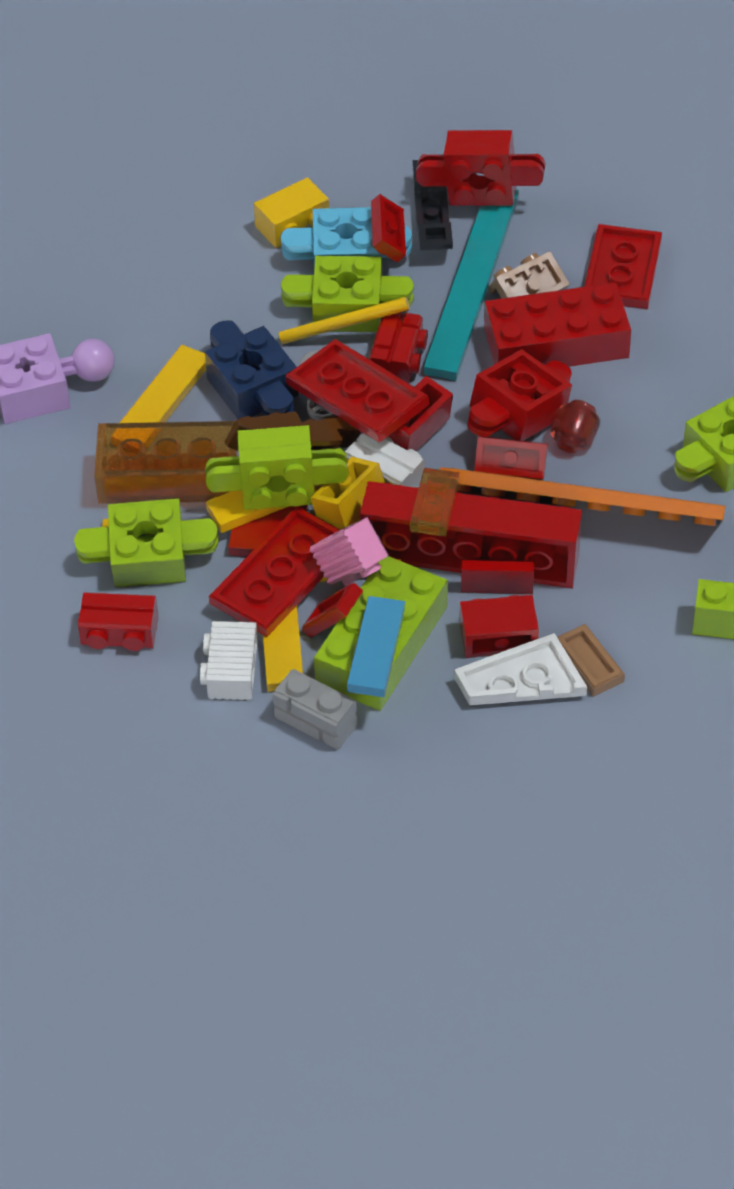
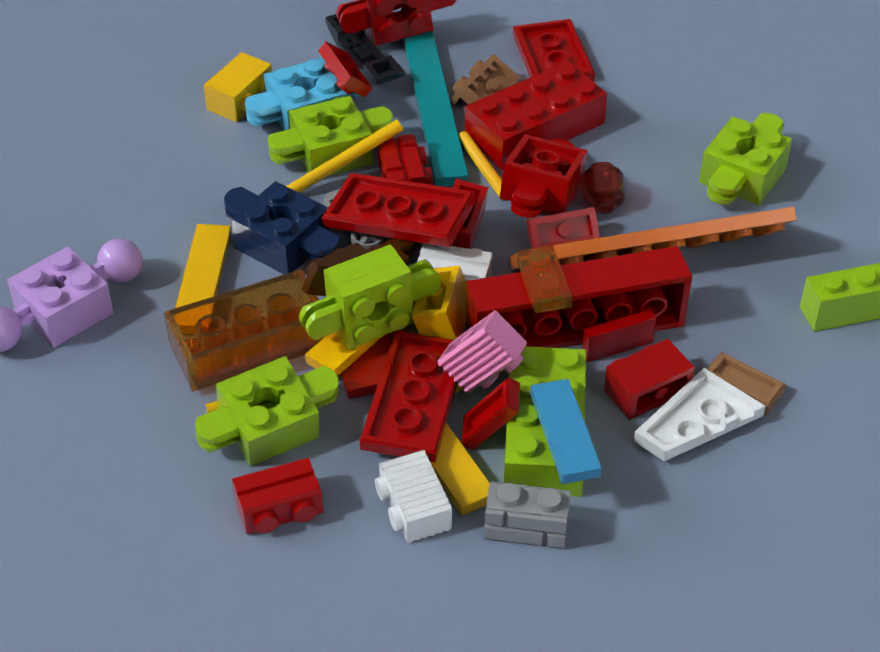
camera: 25 degrees left, 5 degrees down
none -> yellow bar [458,131,504,201]

